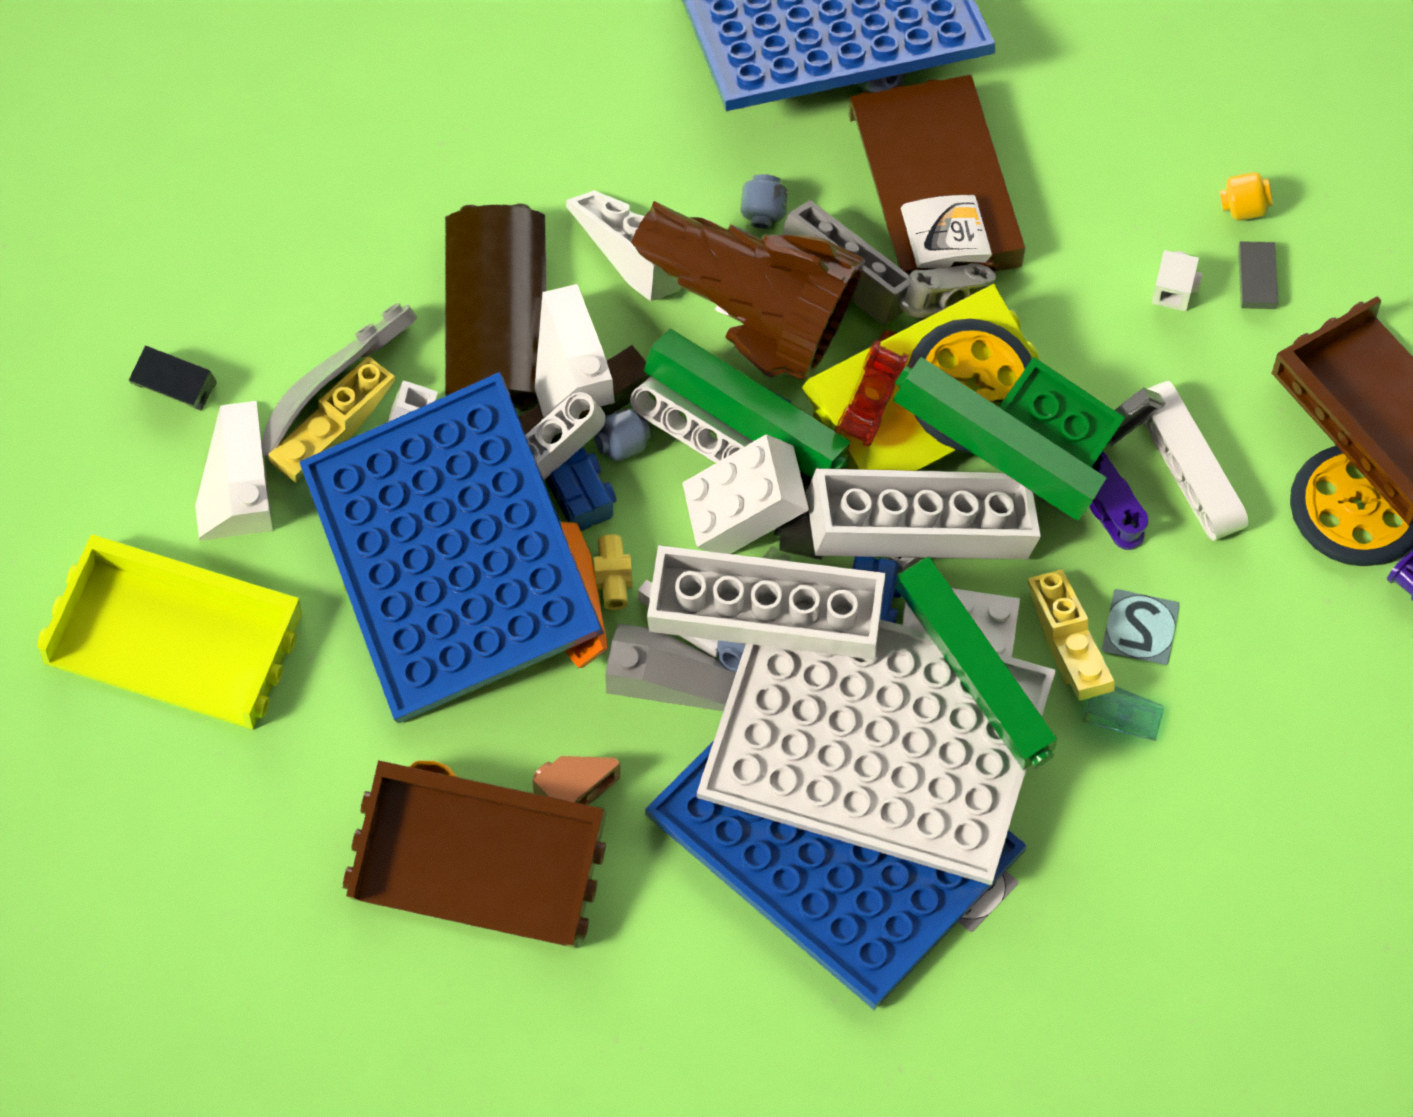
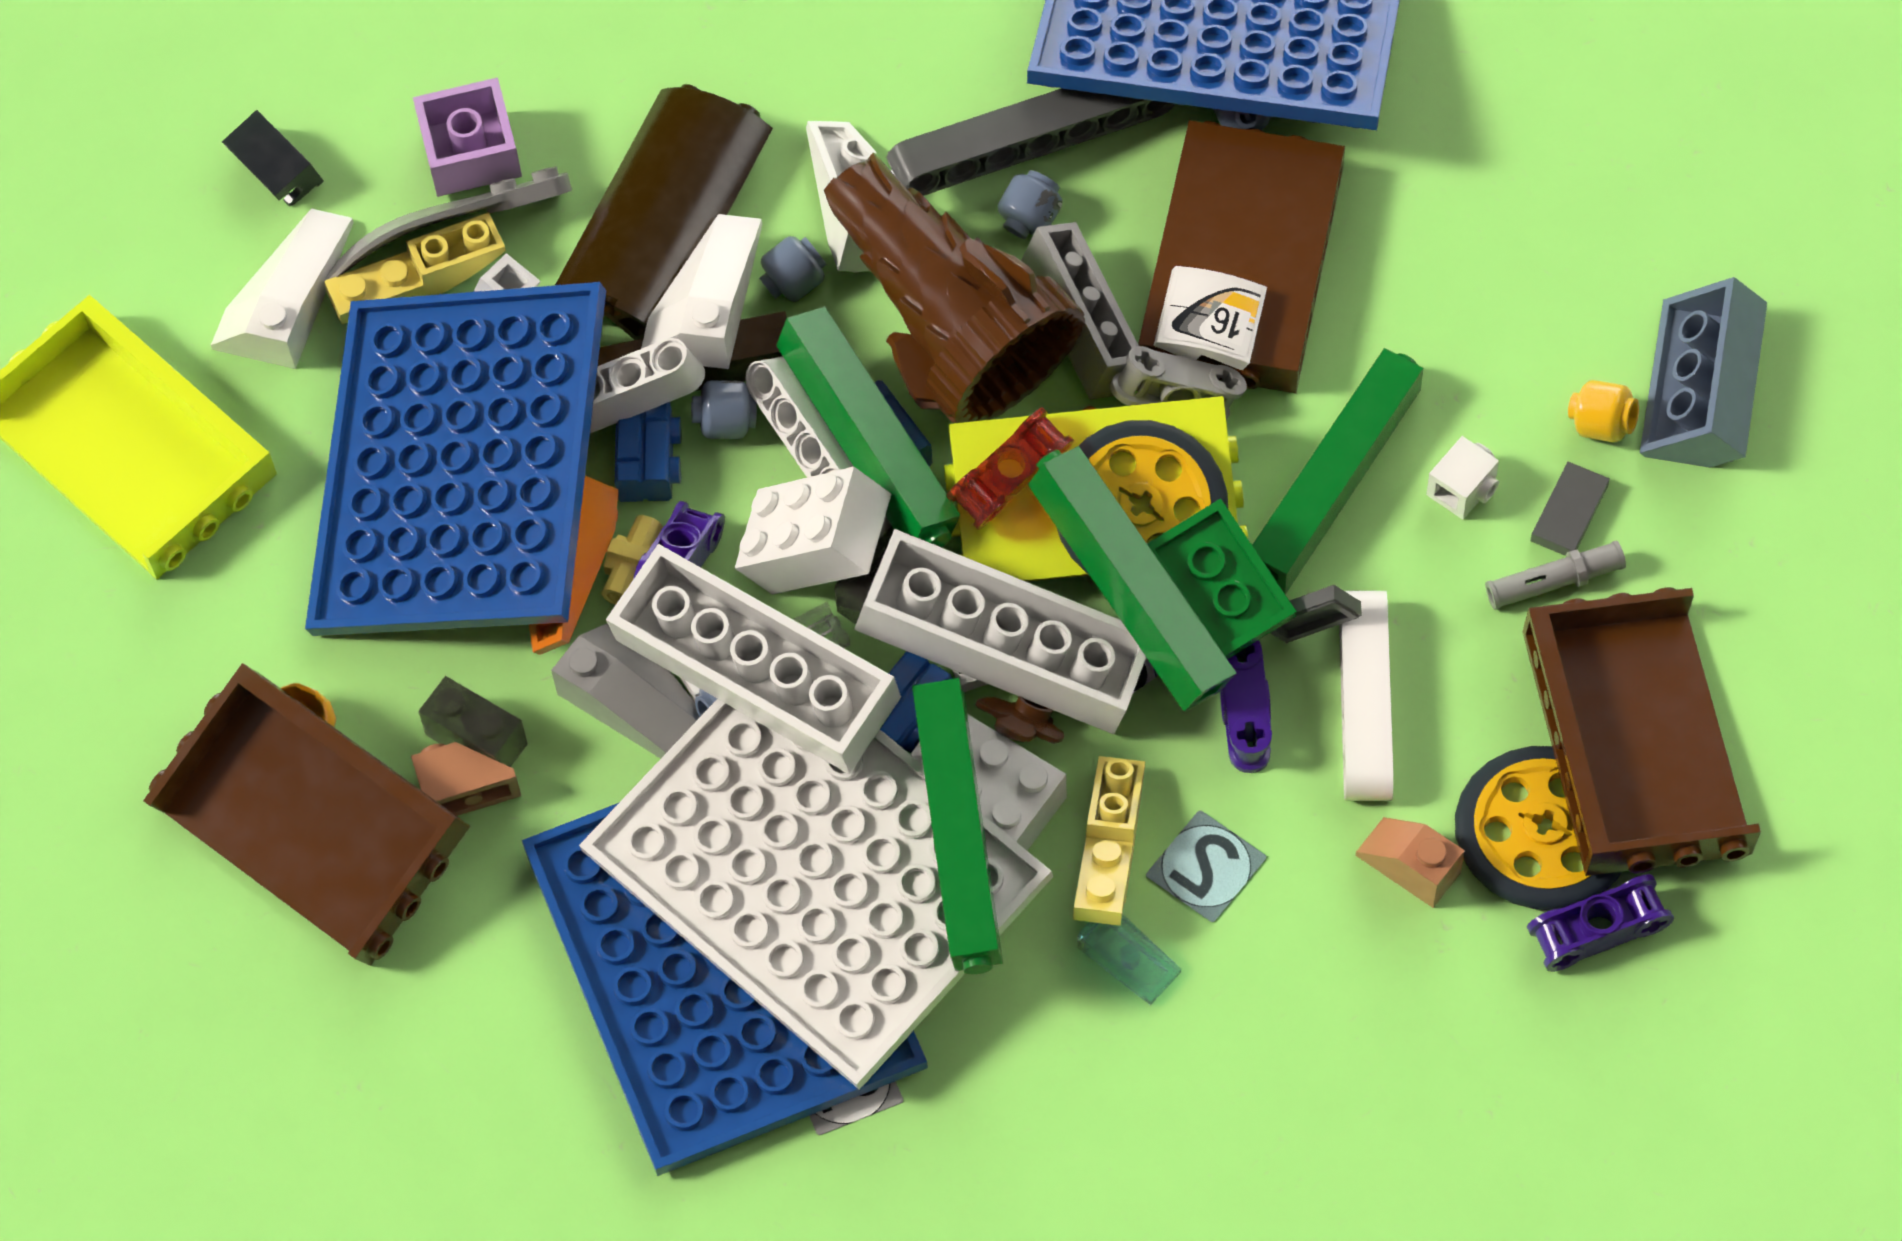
camera: 30 degrees right, 0 degrees up
none -> lavender brick [413,77,522,197]
none -> clear smoke brick [418,676,528,767]
none -> dark purple piece [633,501,725,579]
none -> sand blue head [759,236,827,302]
none -> dark grey beam [886,88,1175,196]
none -> reddish brown plate [975,696,1064,744]
none -> green brick [1252,348,1424,595]
none -> nougat slope [1356,817,1465,908]
none -> light grey pin [1485,540,1626,610]
none -> sand blue slope [1640,277,1768,468]

